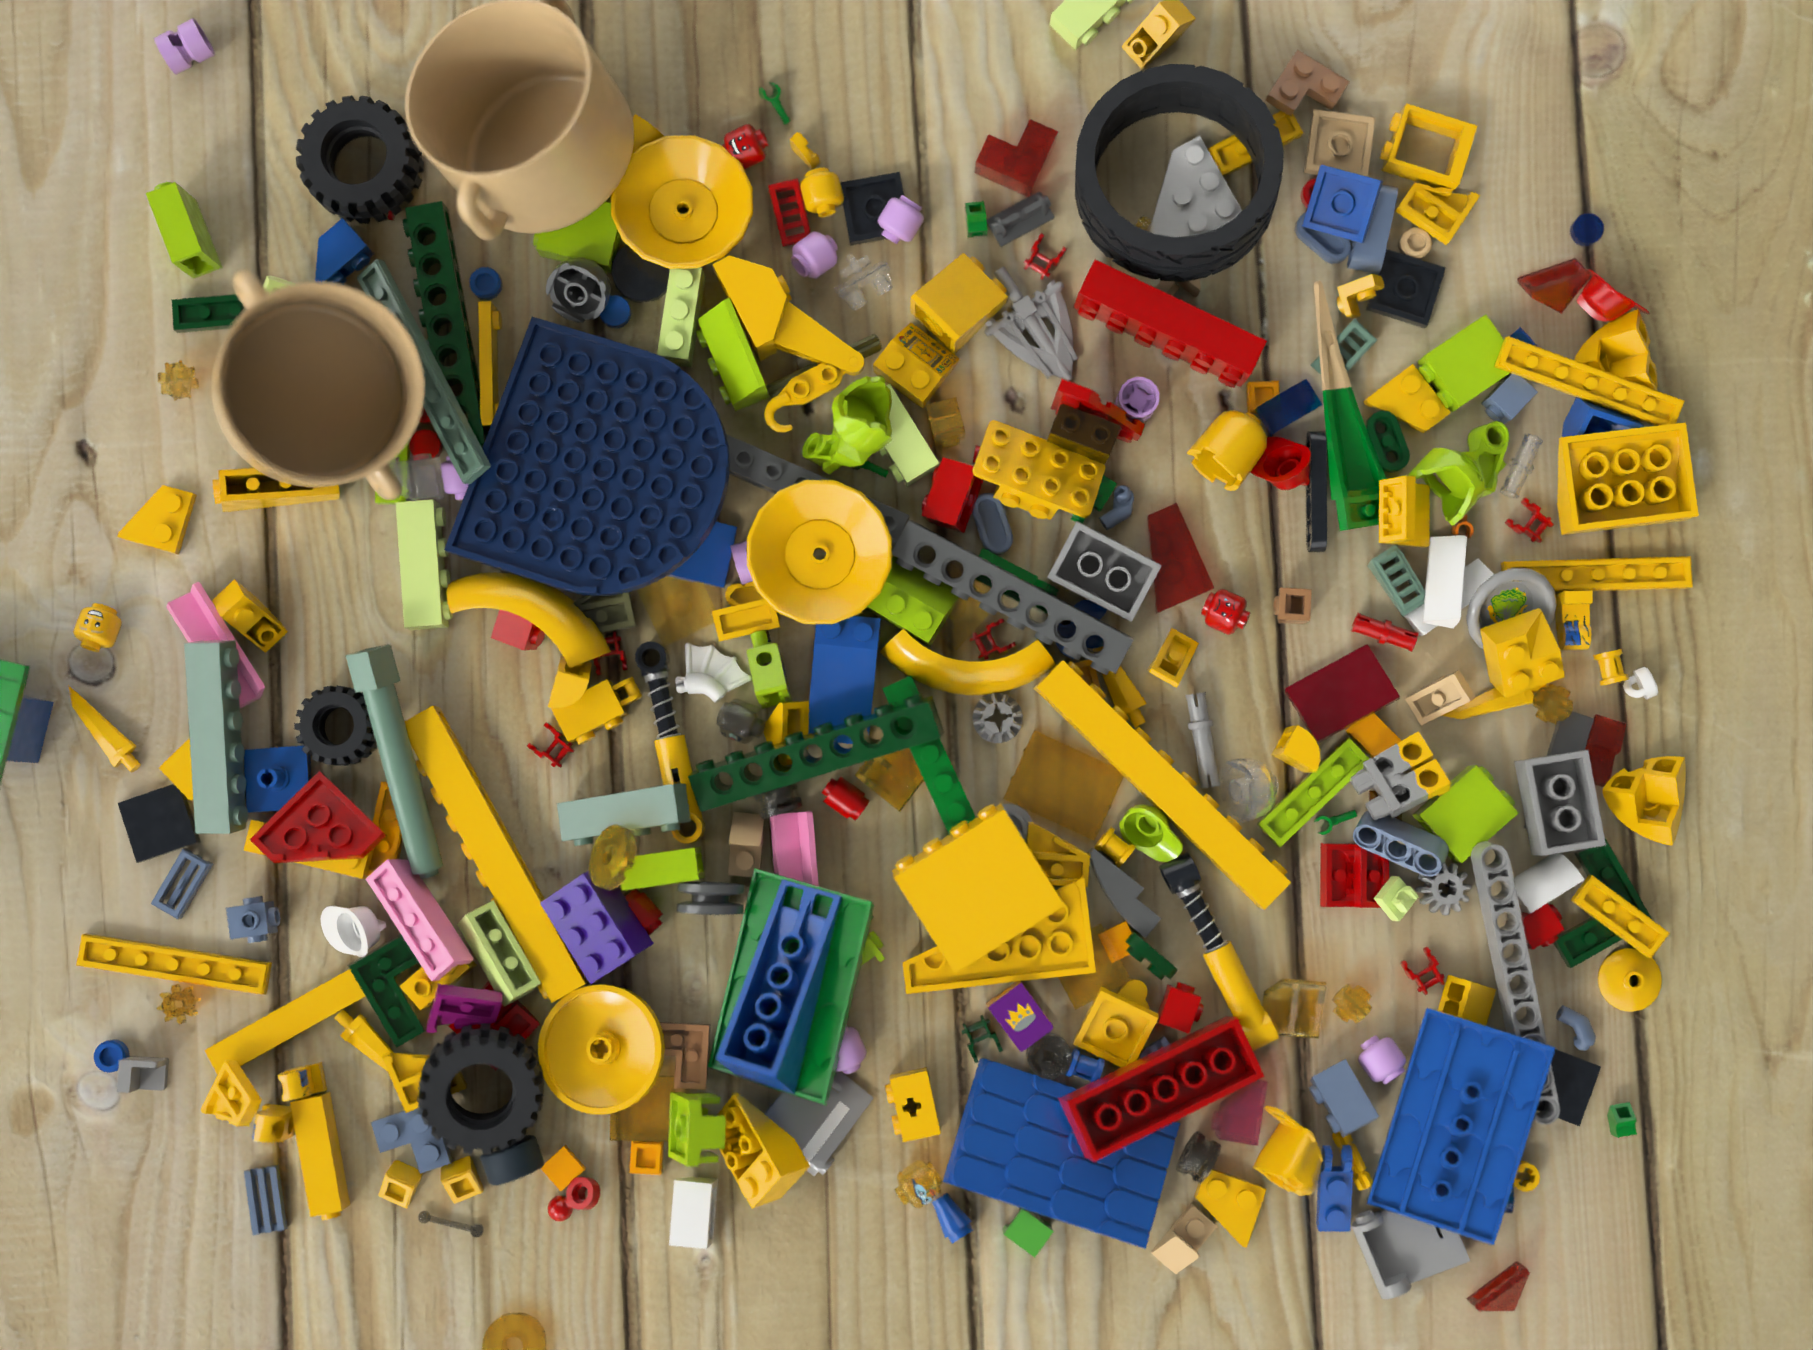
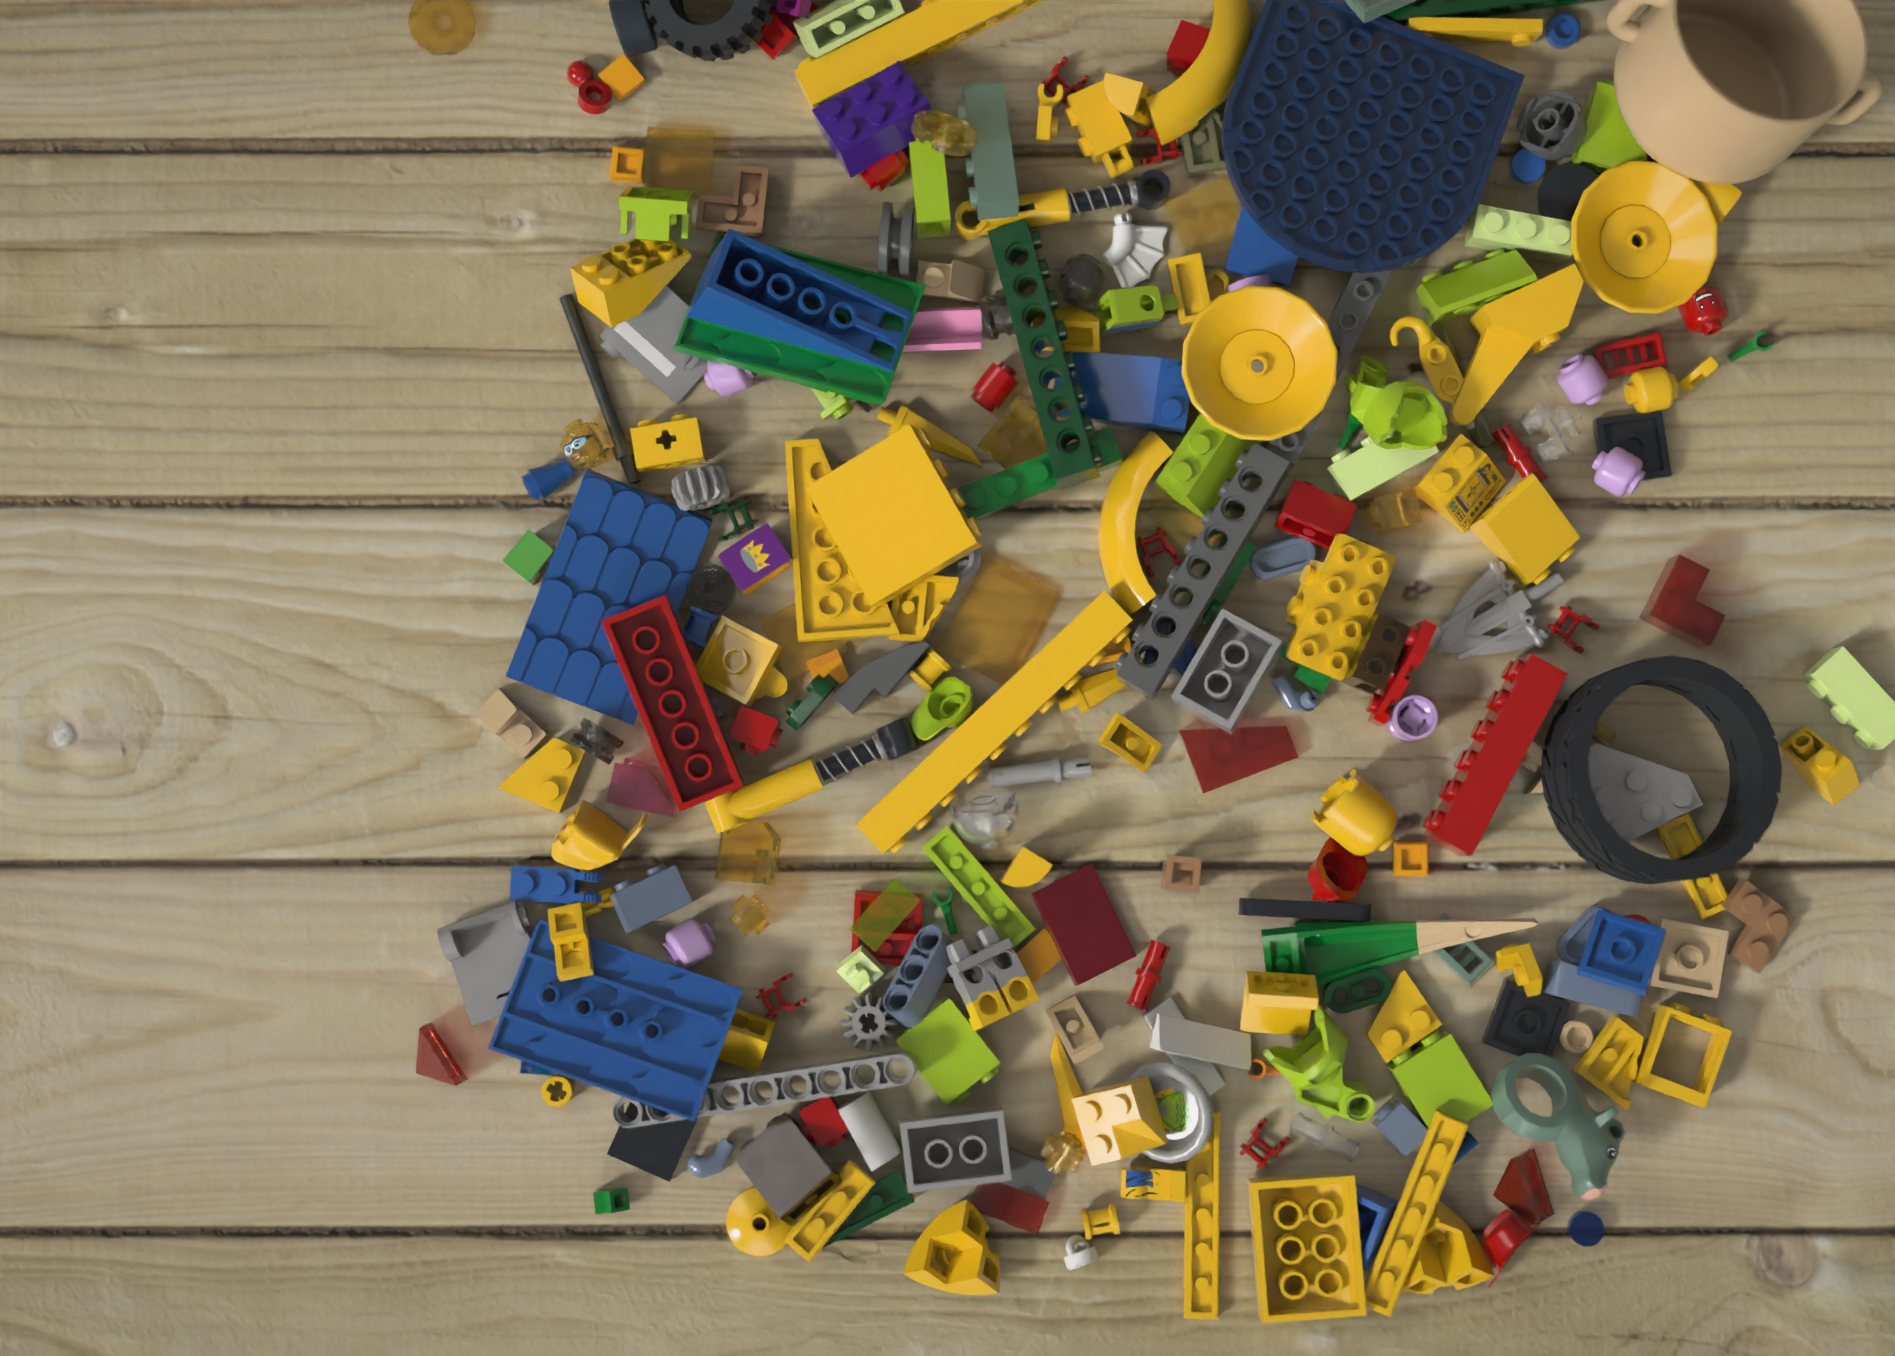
camera: 90 degrees right, 0 degrees up
yellow dish [538,984,665,1115] -> none
white brick [669,1177,718,1249] -> none
green piece [965,201,988,238] -> none
light grey gear [973,693,1023,743] -> none
dark grey hinge [986,191,1055,247] -> none
red head [1201,589,1251,635] -> none
clear blue slope [1255,379,1323,436] -> none
sand green slope [1368,545,1425,617] -> none
none -> yellow slope [547,902,594,982]
none -> pearl dark grey bar [559,294,641,485]
none -> light grey gear [671,465,730,511]
none -> panel [733,1112,843,1226]
none -> clear neon green tile [849,878,921,952]
none -> yellow bar [877,404,983,467]
none -> yellow plate [1036,84,1064,145]
none -> sand green animal [1491,1053,1625,1200]
none -> red pin [1492,423,1548,483]

